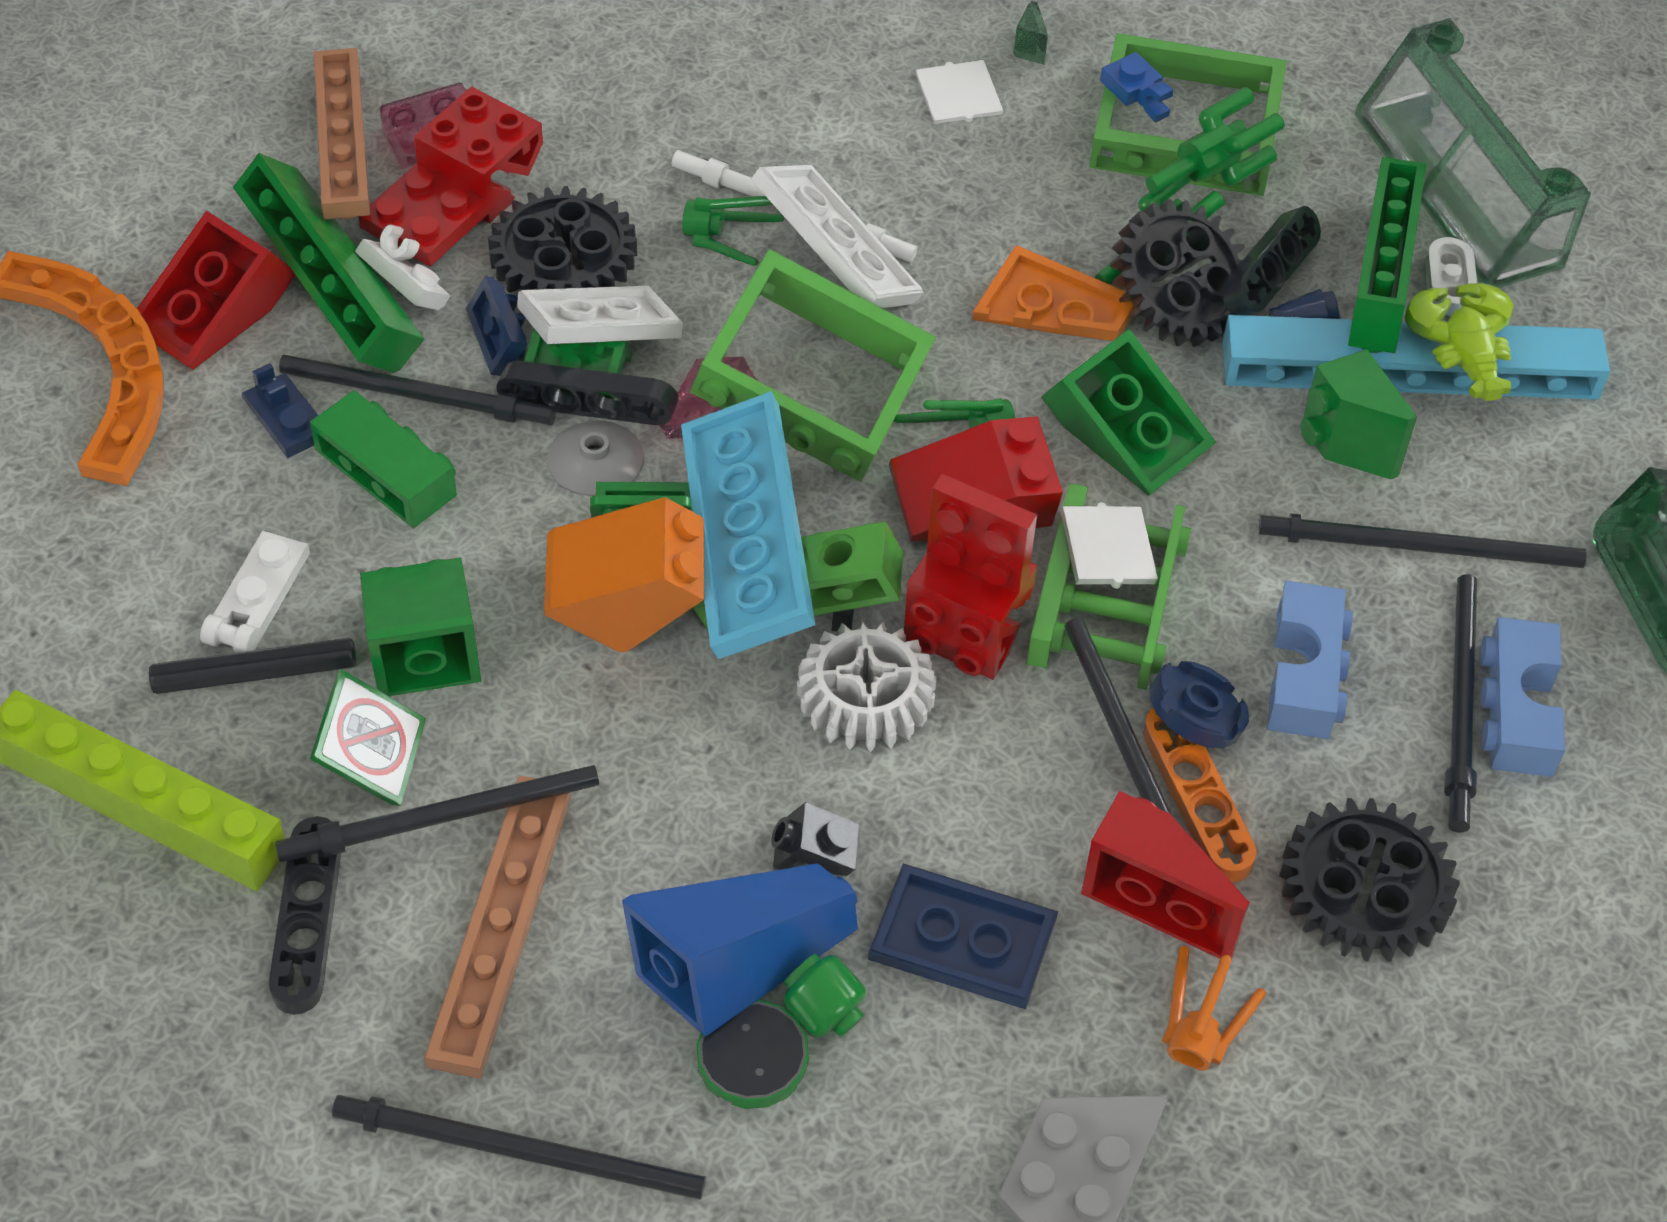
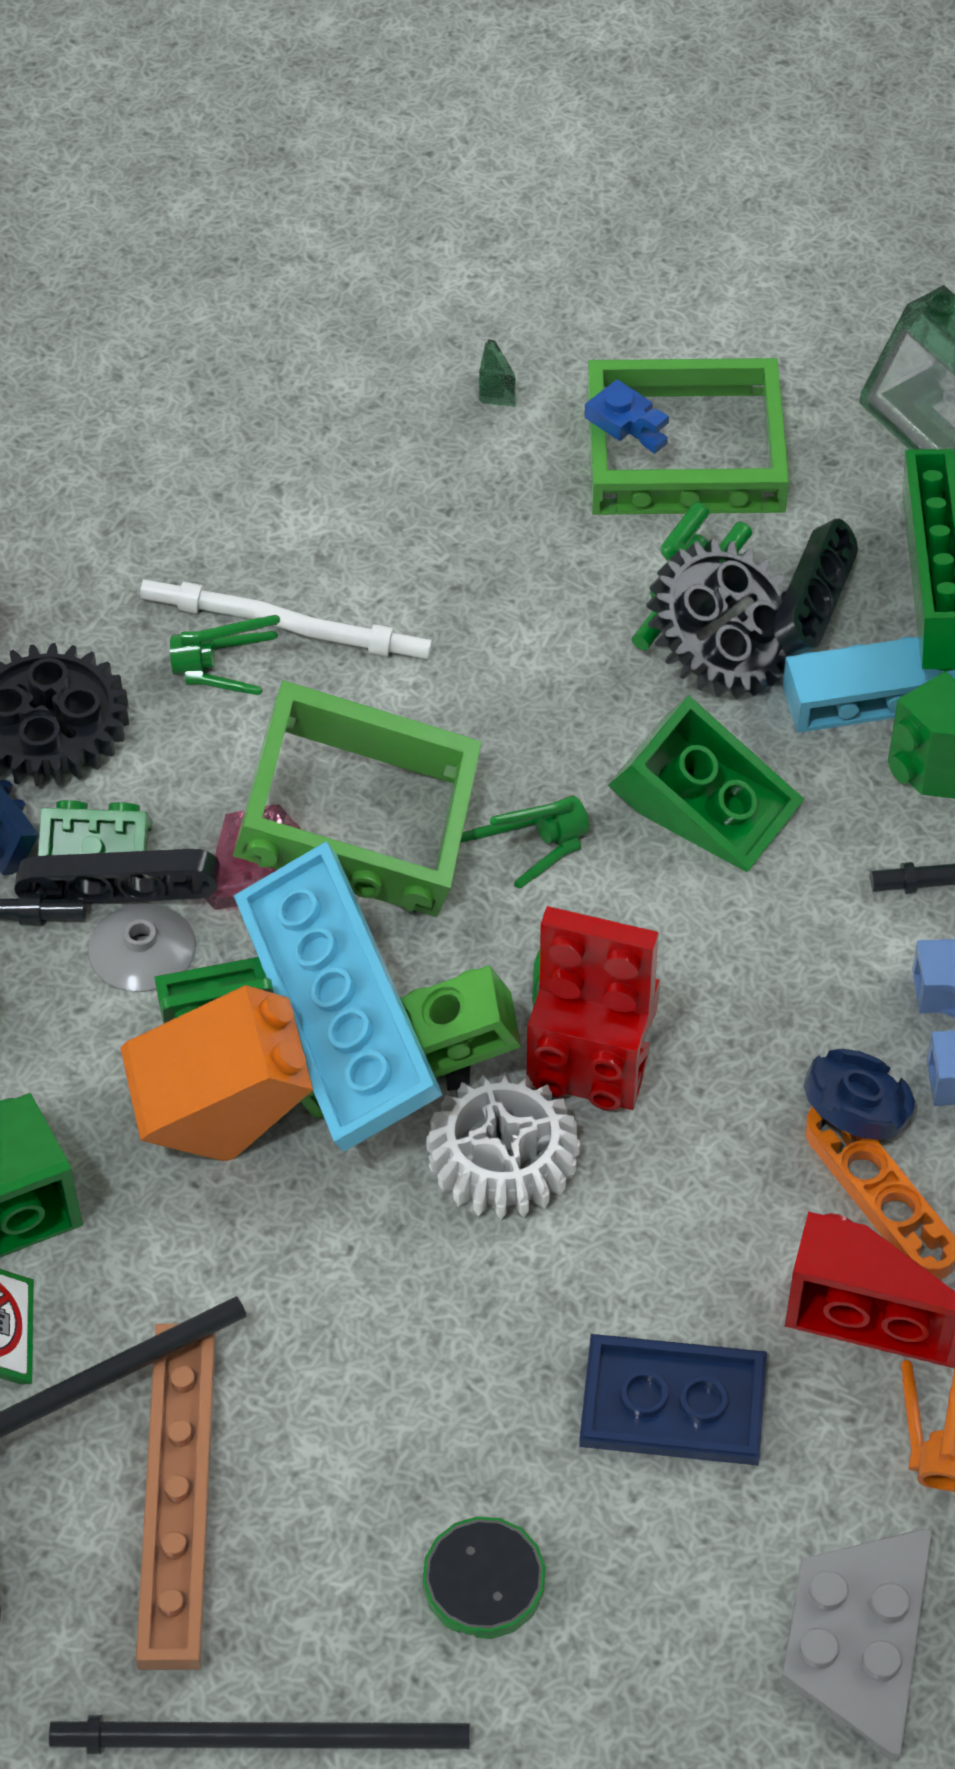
camera: 10 degrees left, 0 degrees up
white tile [517,286,683,344] -> none
blue slope [622,863,858,1037] -> none
white tile [751,165,924,308] -> none
black bracket [771,802,859,876] -> none
green head [783,953,866,1038] -> none
red slope [889,416,1063,542] -> none
white piece [915,60,1003,124] -> none
orange wing [972,245,1135,341] -> none
bright green fence [1027,483,1191,690] -> none
white piece [1060,502,1158,589] -> none
black bar [1064,617,1173,817] -> none
green plant [1146,87,1285,194] -> none
dark blue cone [1268,288,1340,319] -> none

